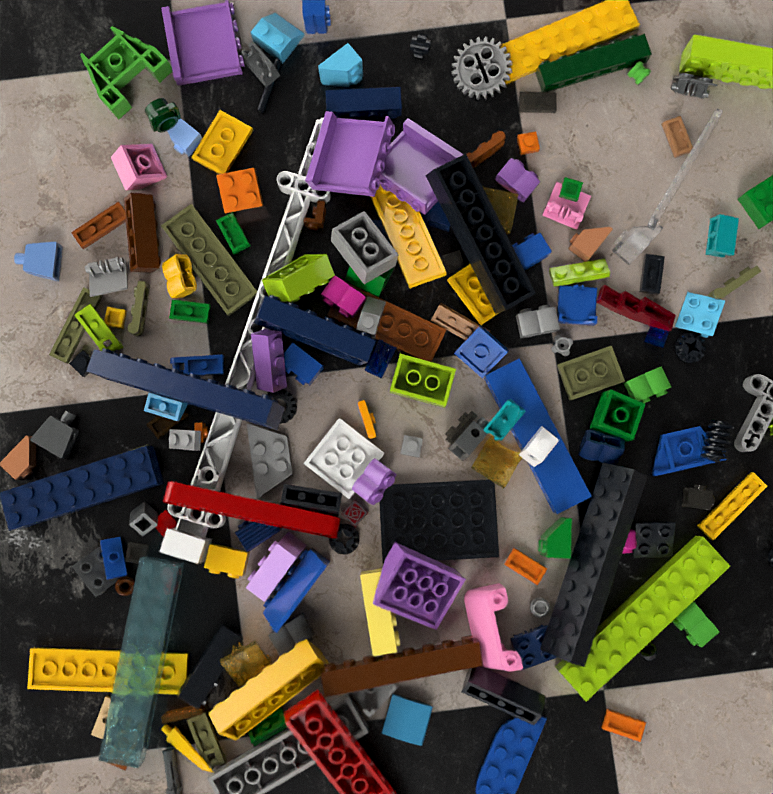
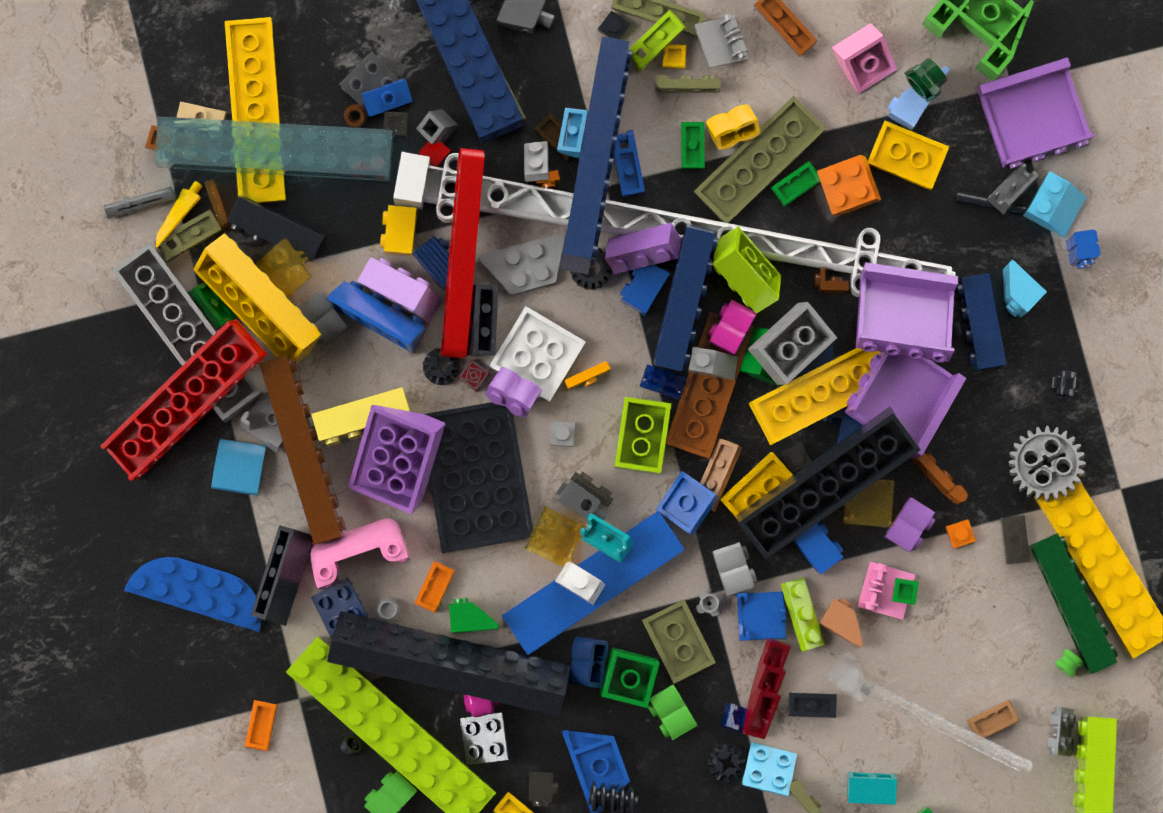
camera: 80 degrees right, 0 degrees up
reddish brown brick [124,192,161,273] -> none

